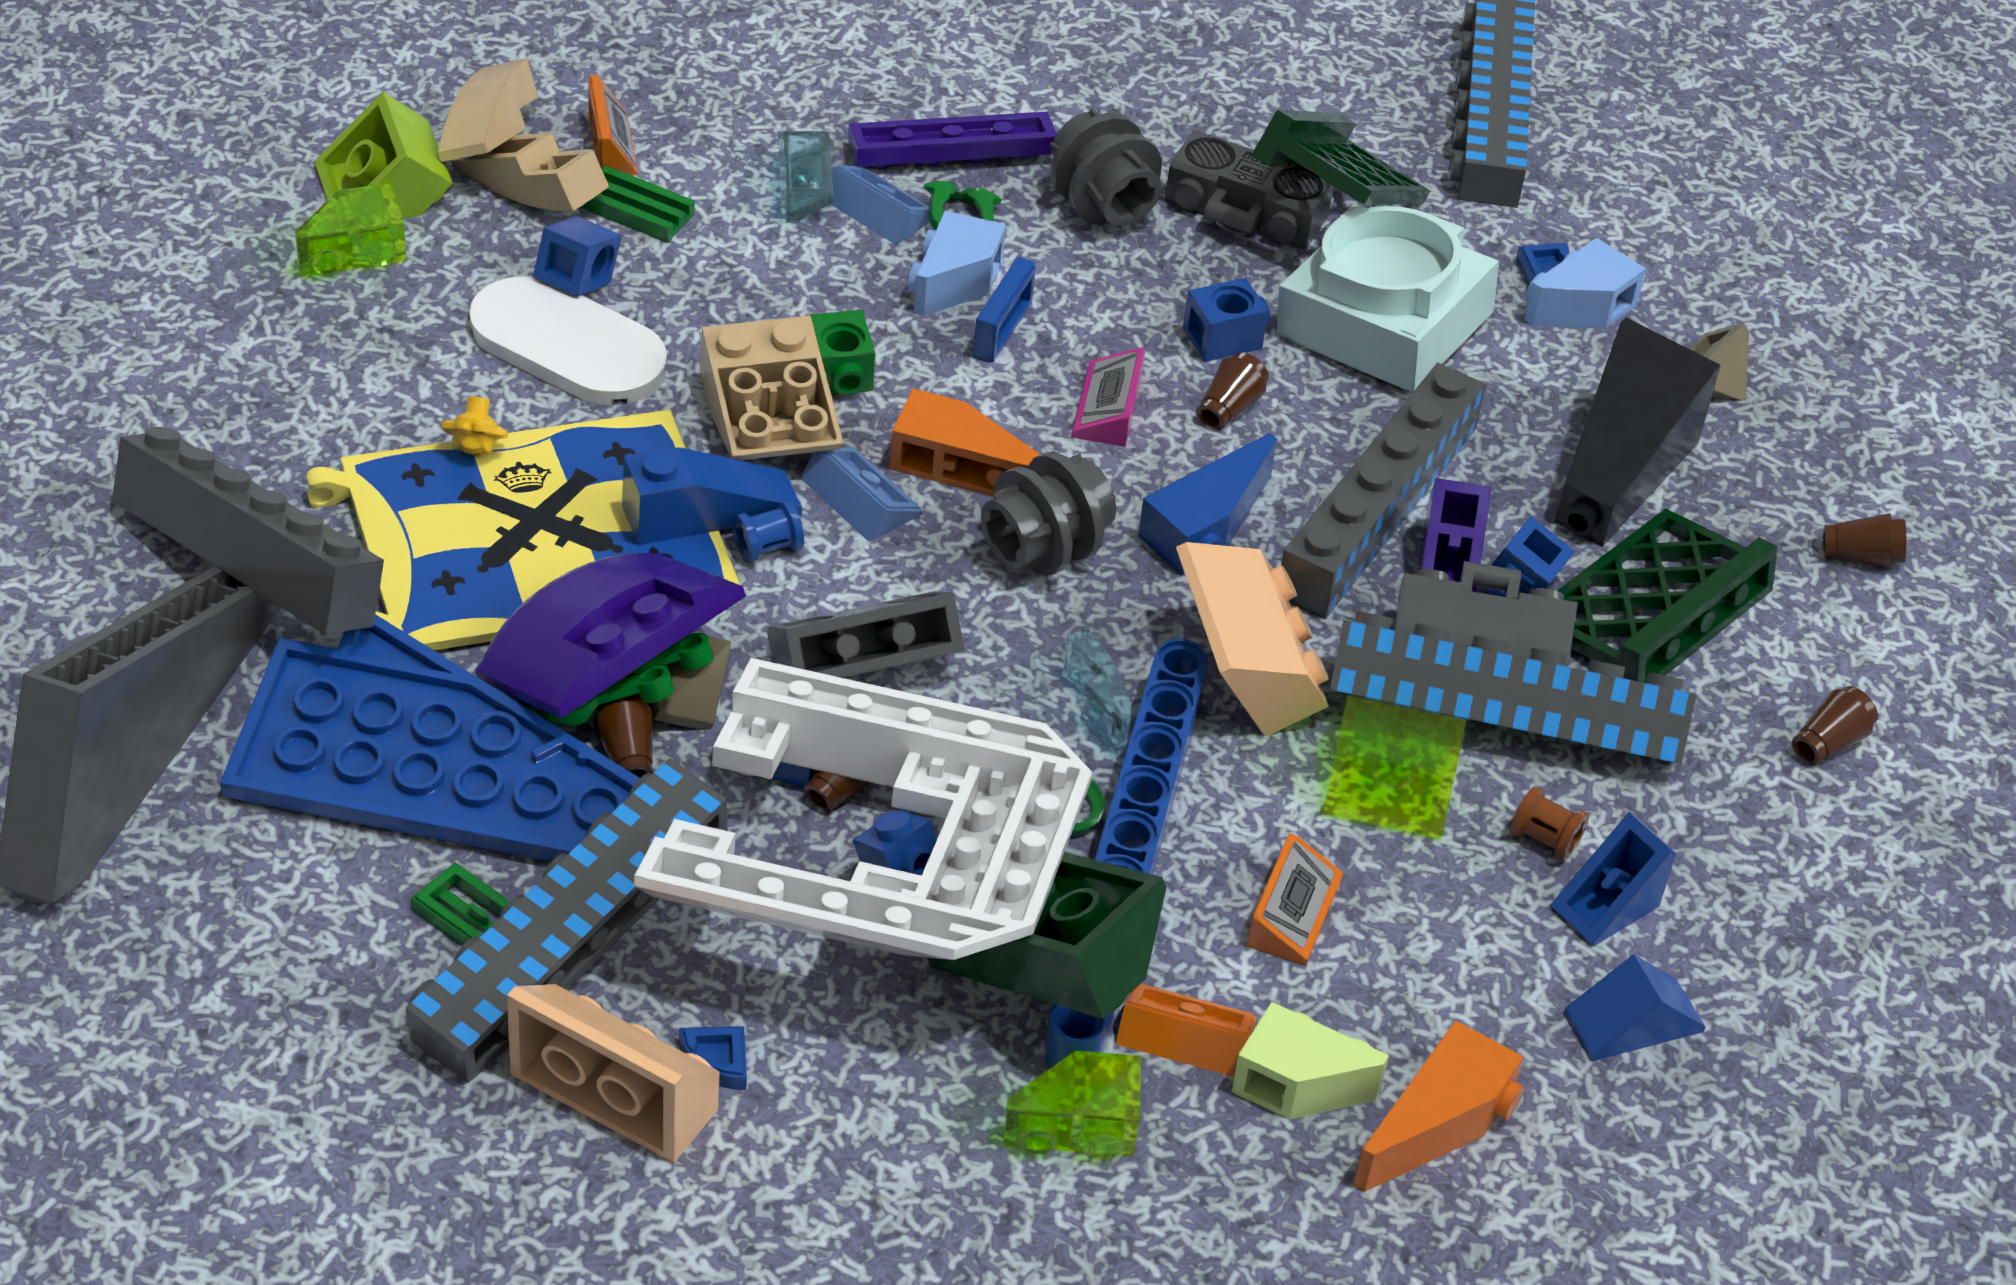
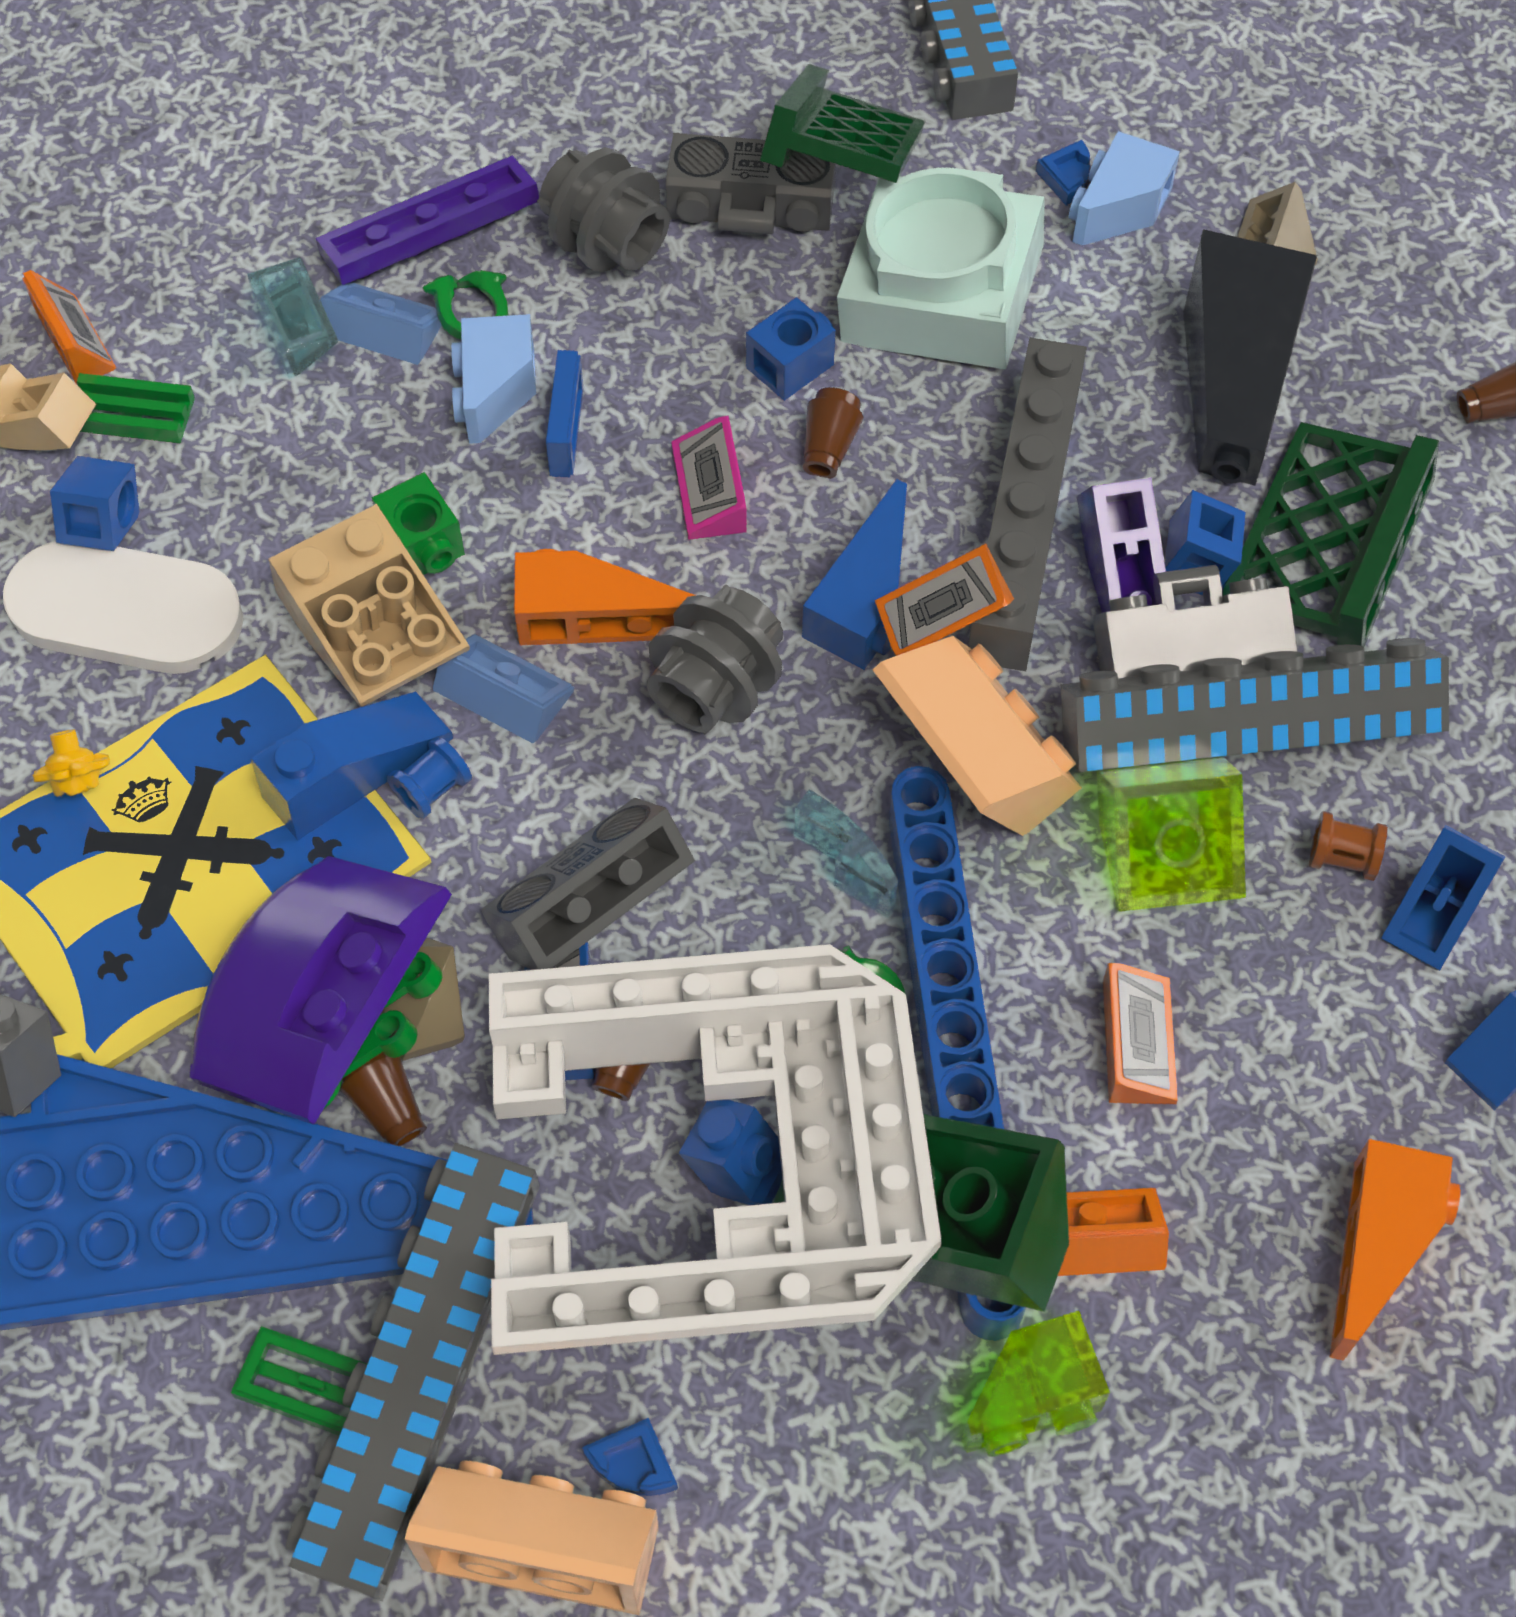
camera: 15 degrees left, 15 degrees up
yellowish green slope [1231,1002,1389,1119] -> none
none -> slope [875,543,1014,656]

